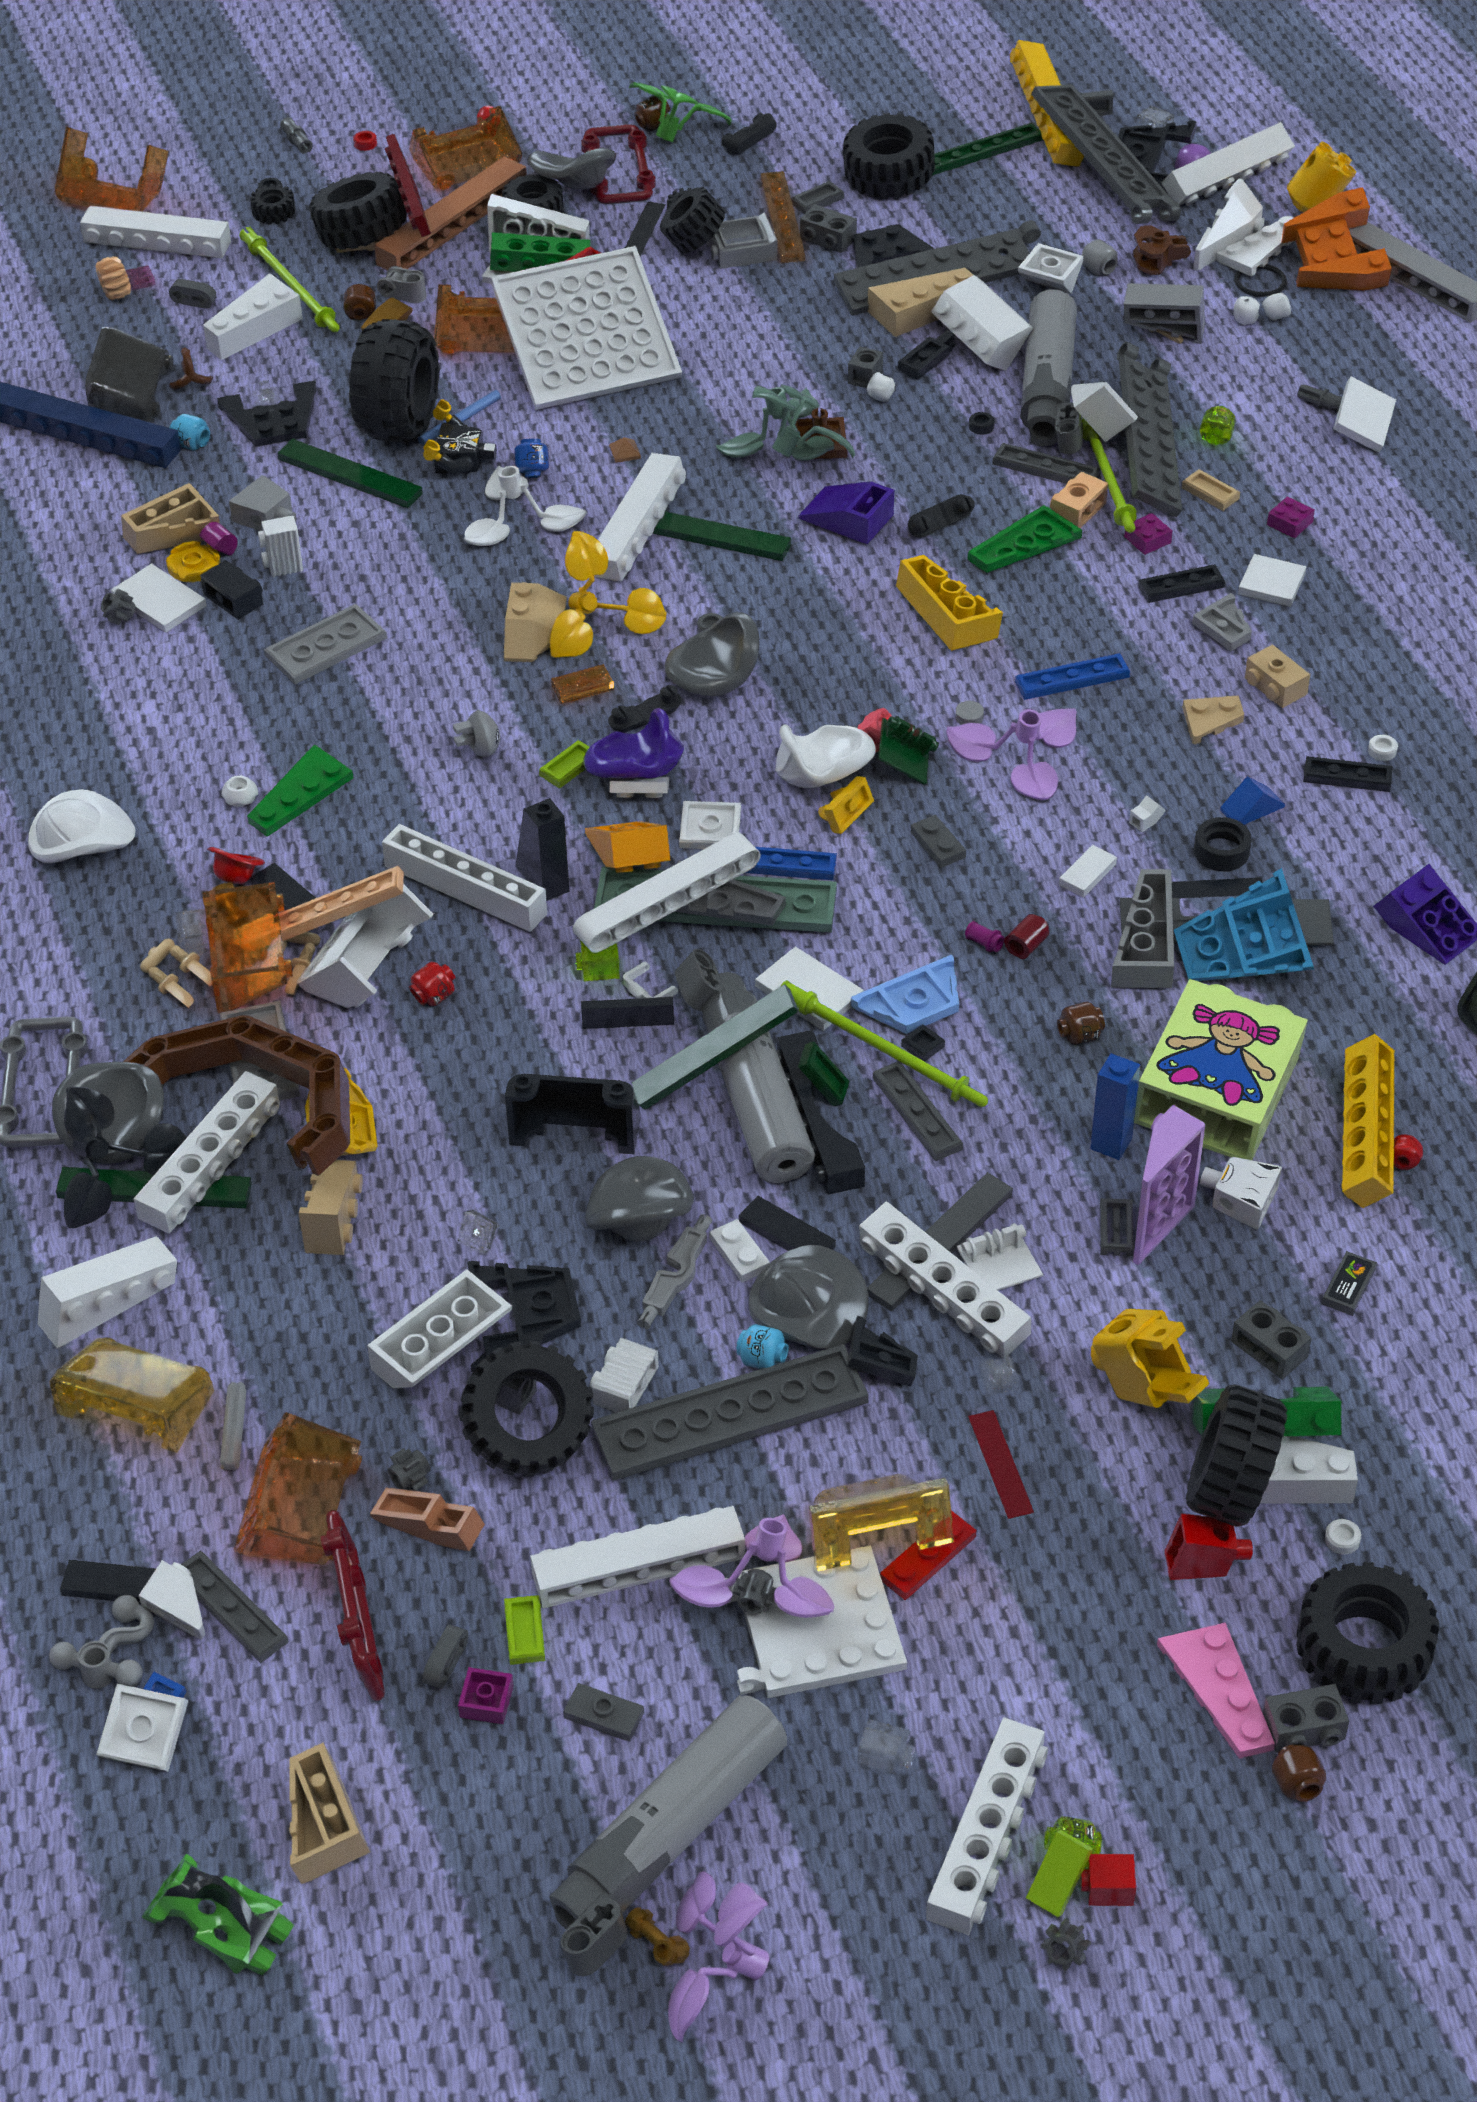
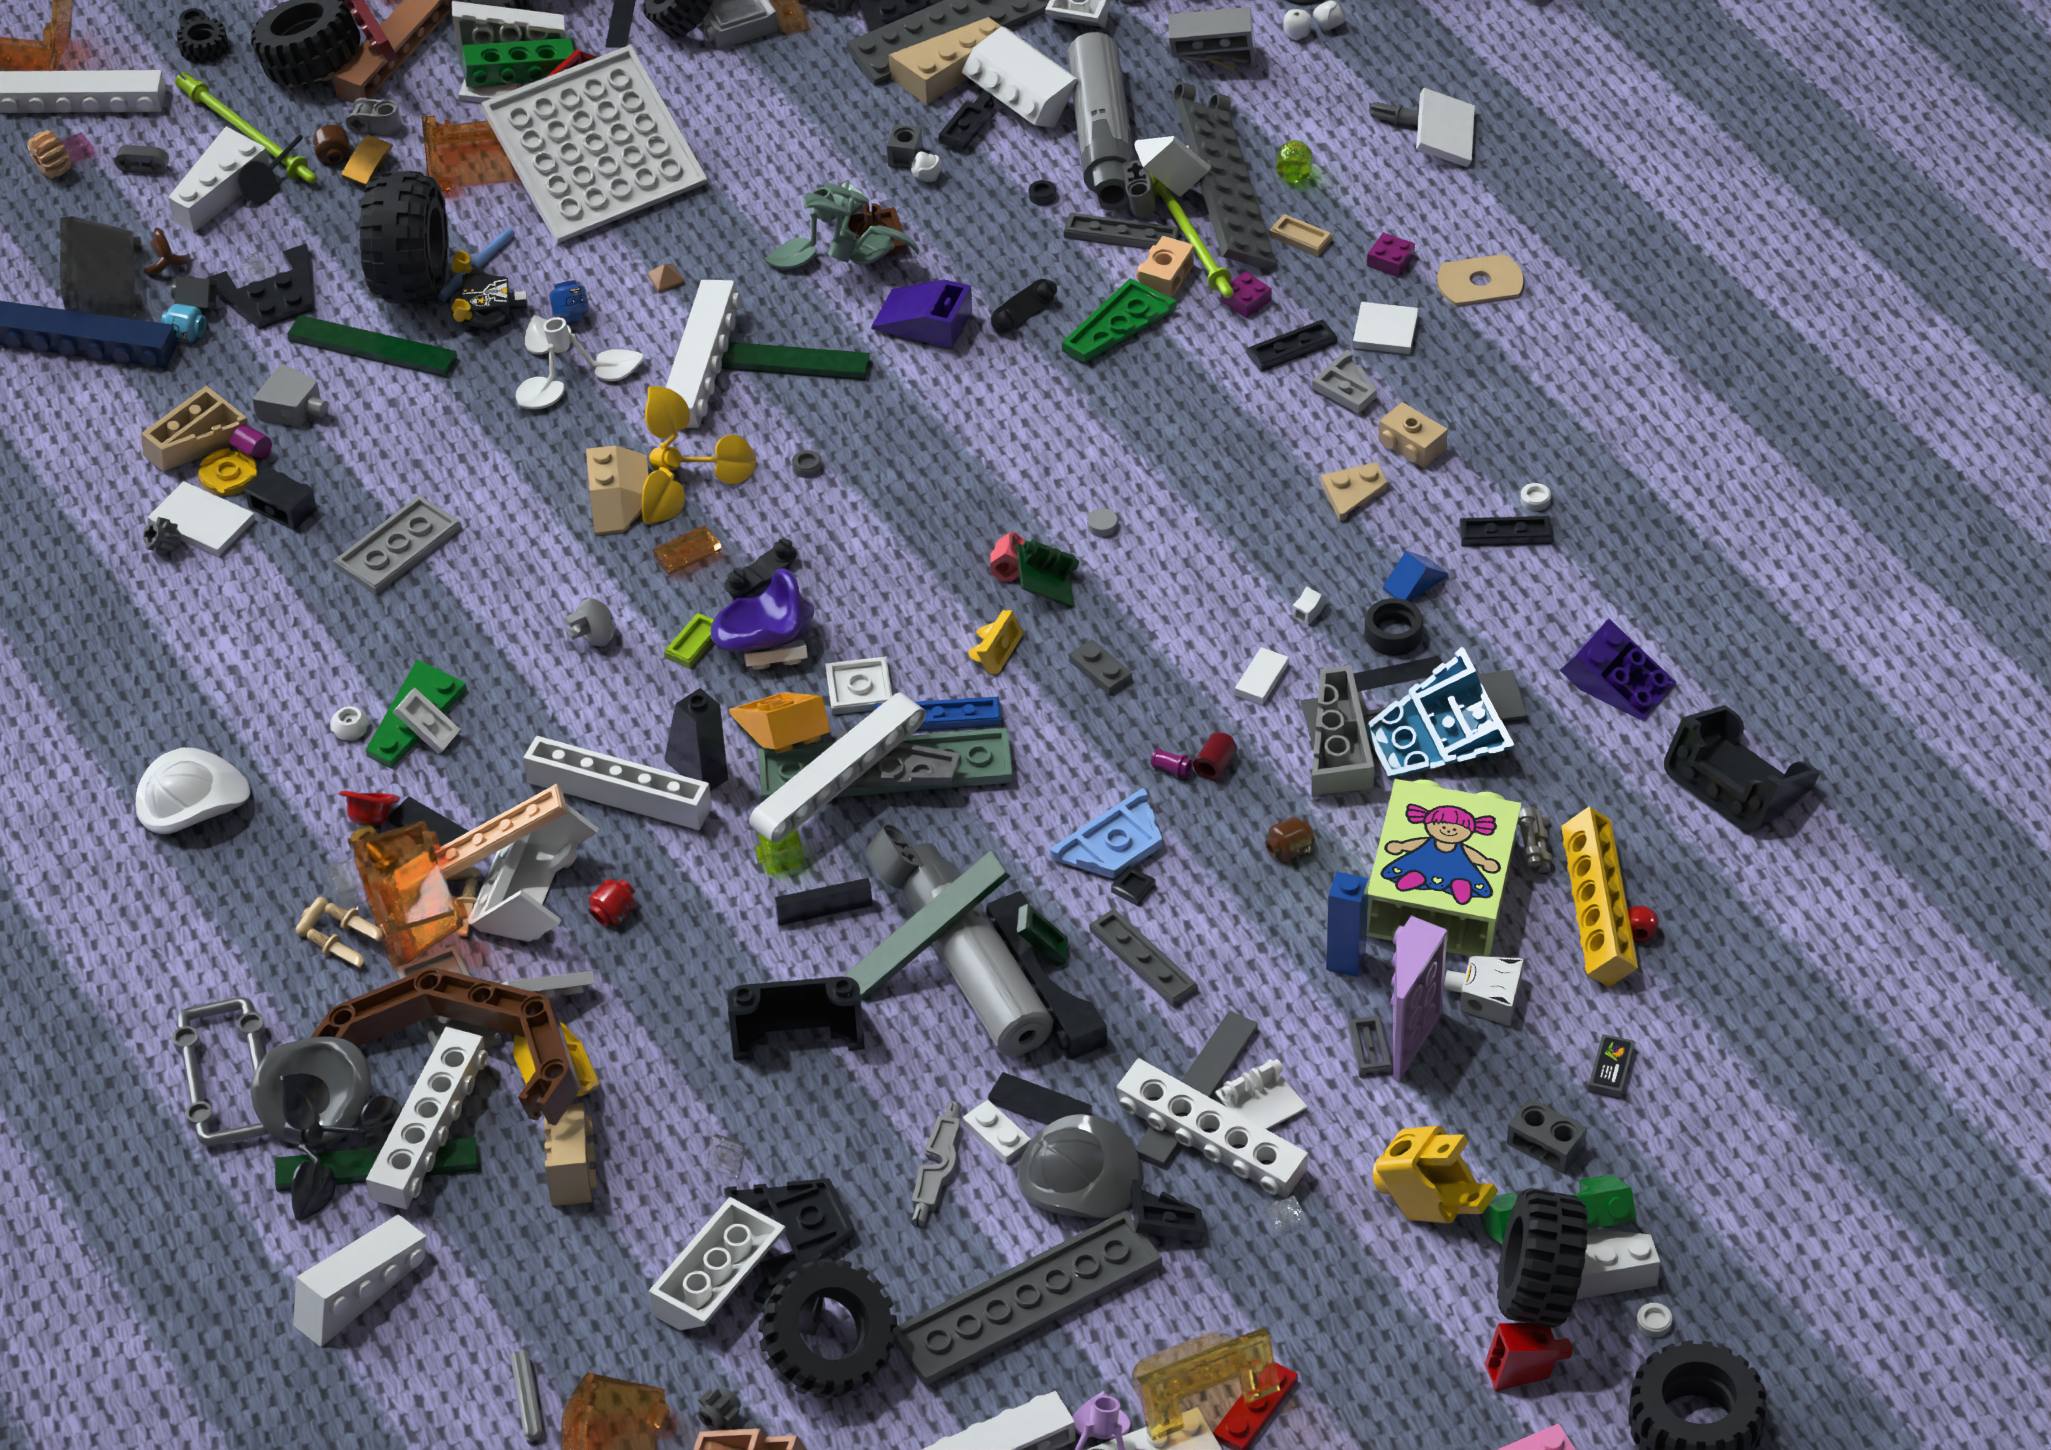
camera: 10 degrees left, 0 degrees up
clear yellow windscreen [49,1337,214,1453] -> none
white brick [258,516,303,577] -> none
dark grey piece [585,1156,694,1242] -> none
white brick [590,1338,659,1412] -> none
white piece [623,962,678,999] -> none
dark grey piece [664,612,760,696] -> none
medium azure head [736,1324,789,1369] -> none
white tile [755,946,864,1031] -> none
white piece [775,724,876,788] -> none
lime bar [781,980,988,1107] -> none
yellow wedge [896,555,1003,651] -> none
lavender plant [946,709,1076,800] -> none
dark red sticker [968,1410,1034,1519] -> none
blue tile [1015,653,1130,700] -> none
none -> dark grey brick [171,276,218,308]
none -> black piece [238,135,303,203]
none -> white plate [393,688,461,754]
none -> white wing [501,971,595,998]
none -> tan piece [1437,254,1523,306]
none -> light grey piece [1518,807,1553,873]

